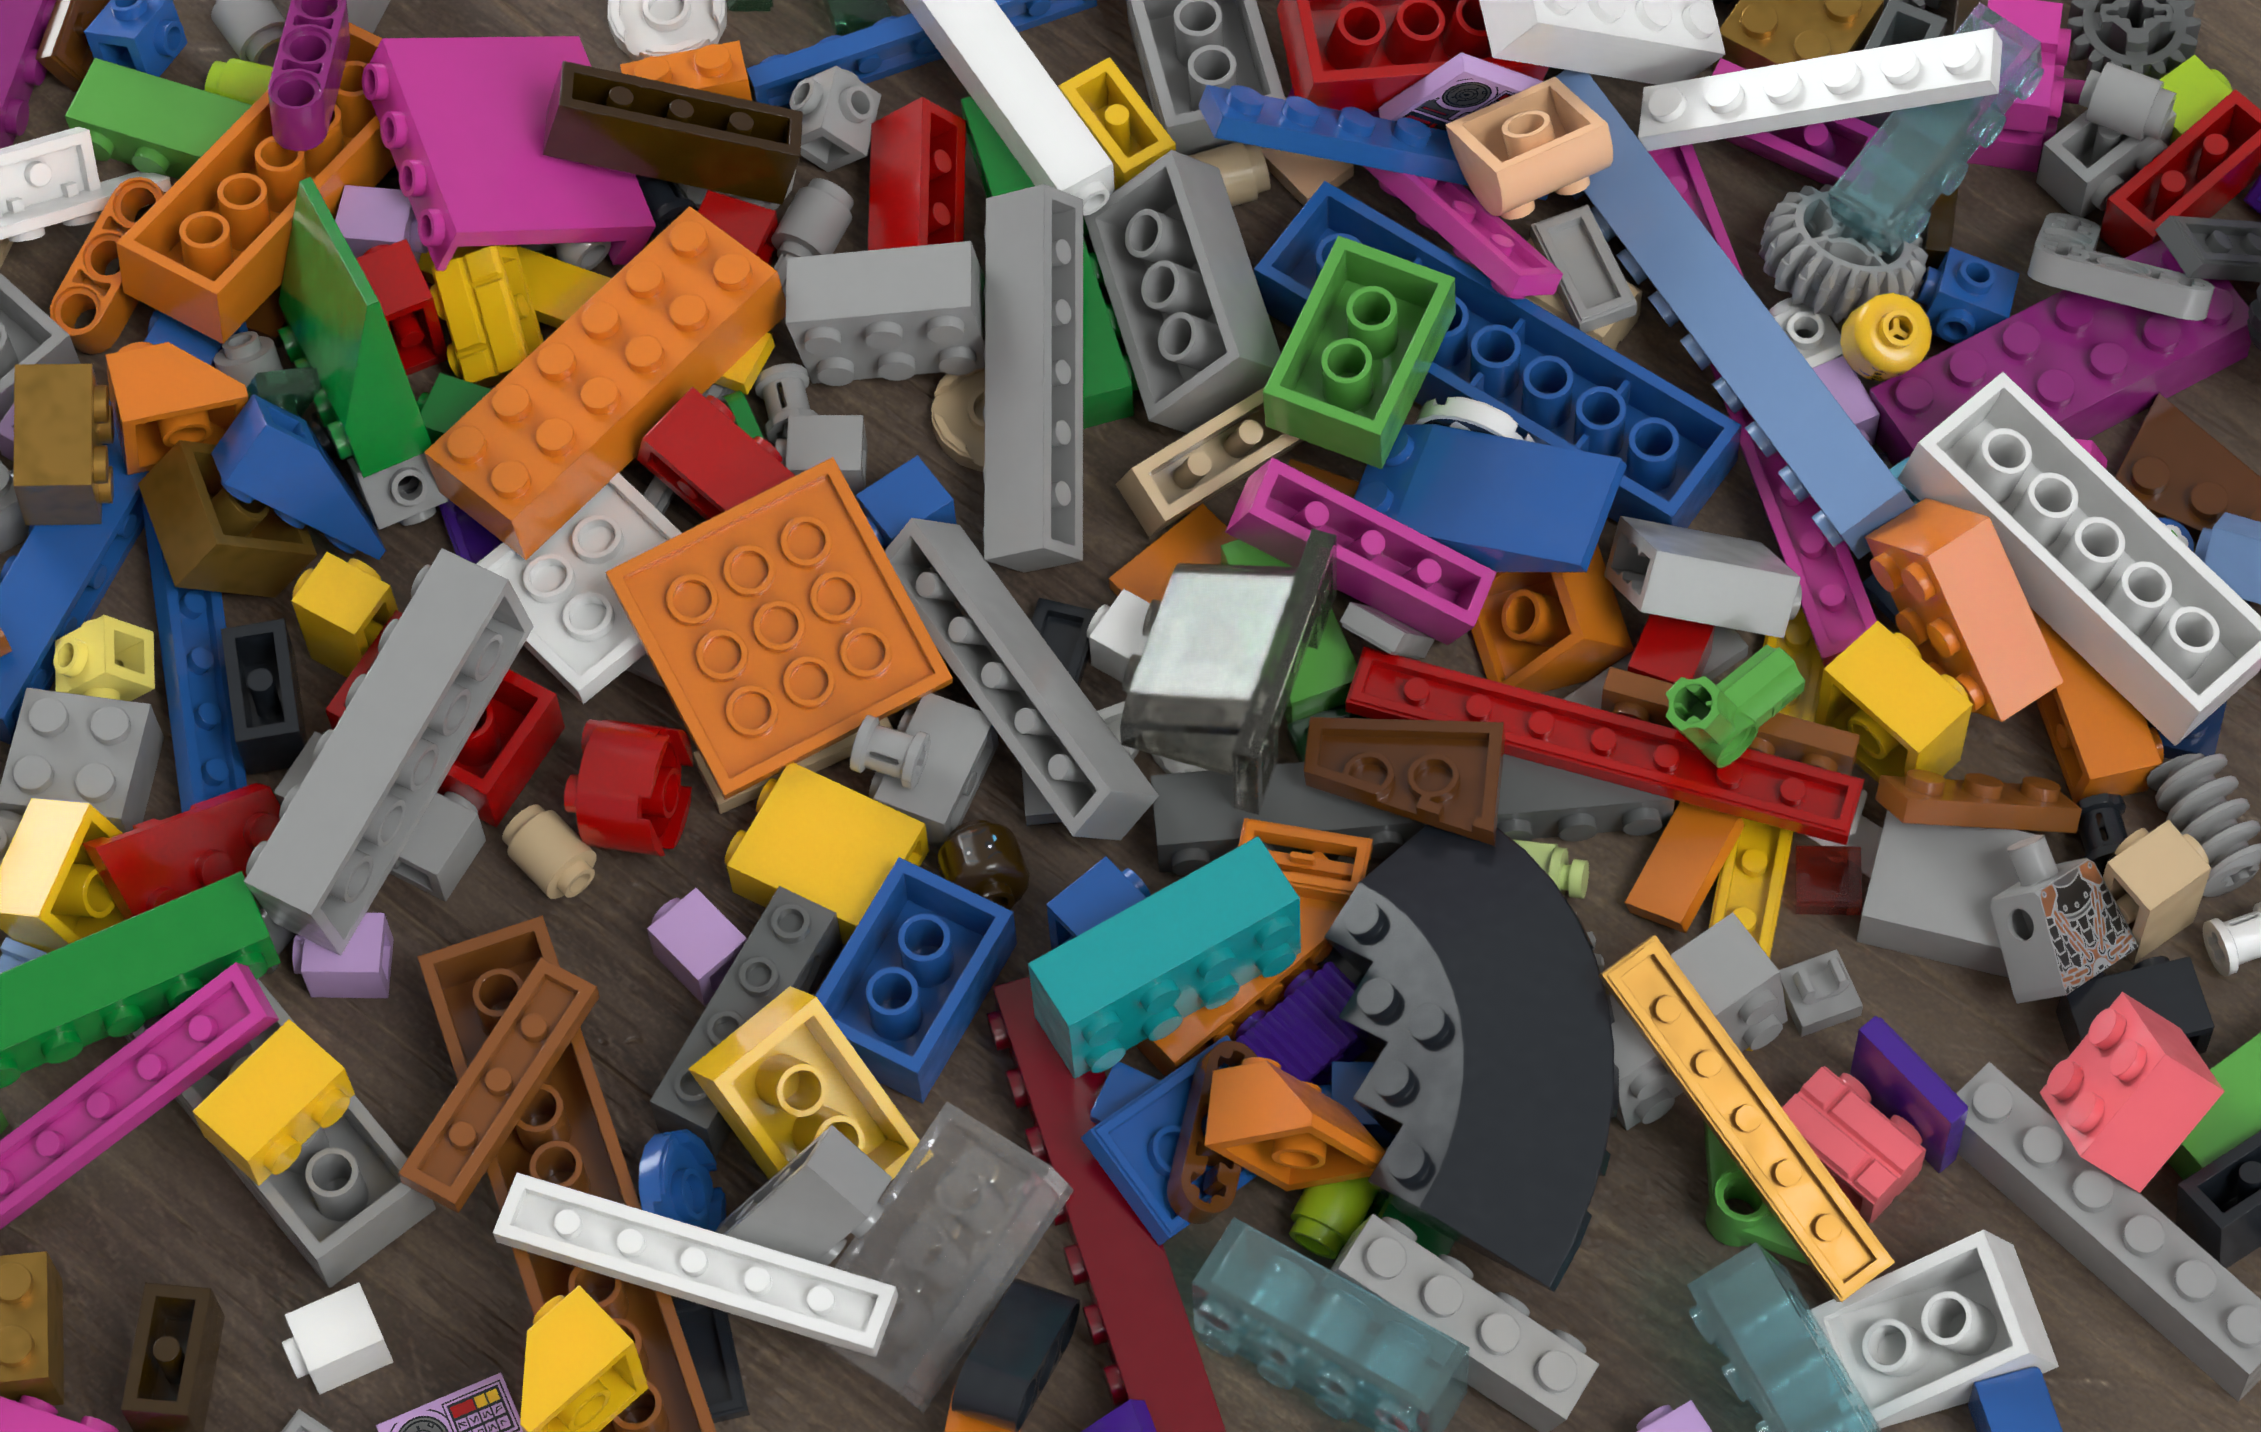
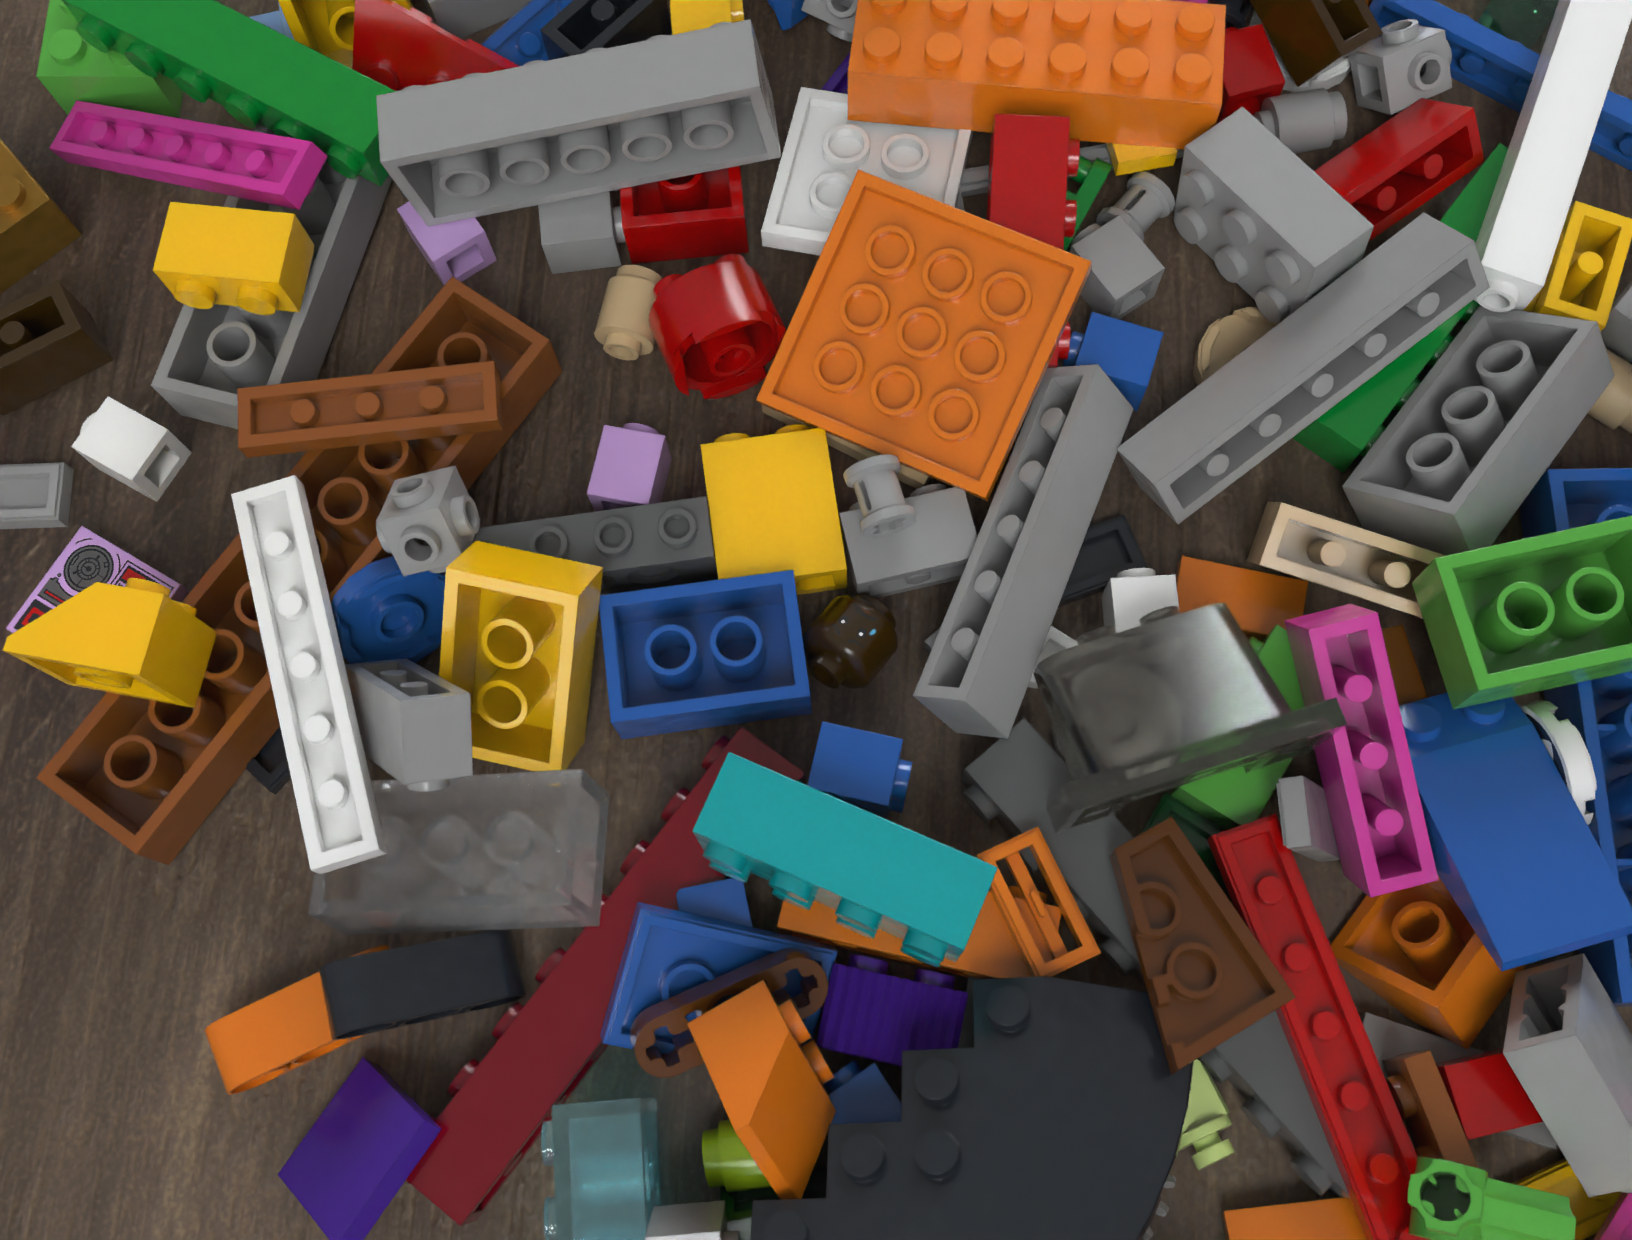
camera: 55 degrees right, 10 degrees up
none -> light grey brick [376,466,480,576]

